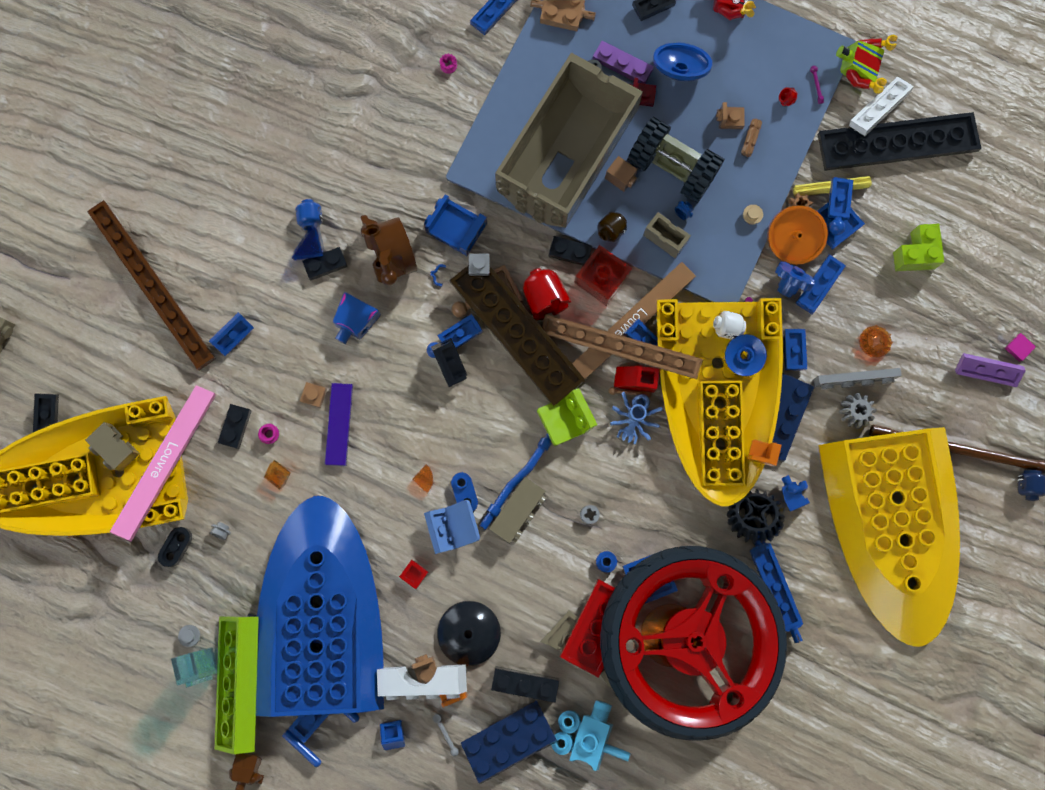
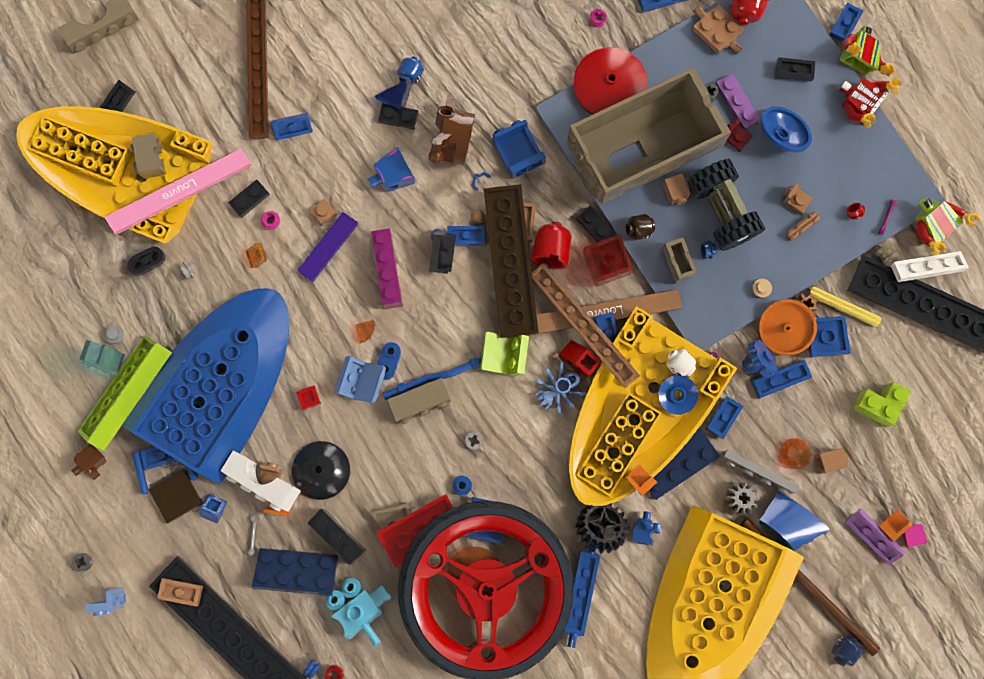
camera: 35 degrees right, 0 degrees up
light grey plate [469,254,490,276] -> none
blue plate [827,177,854,235] -> none
none -> dark brown tile [148,469,203,524]
none -> magenta brick [371,228,403,309]
none -> red dish [573,47,648,115]
none -> slope [759,491,829,551]
none -> medium nougat brick [814,448,849,474]
none -> dark tan wheel [874,243,899,265]
none -> orange panel [879,510,912,541]

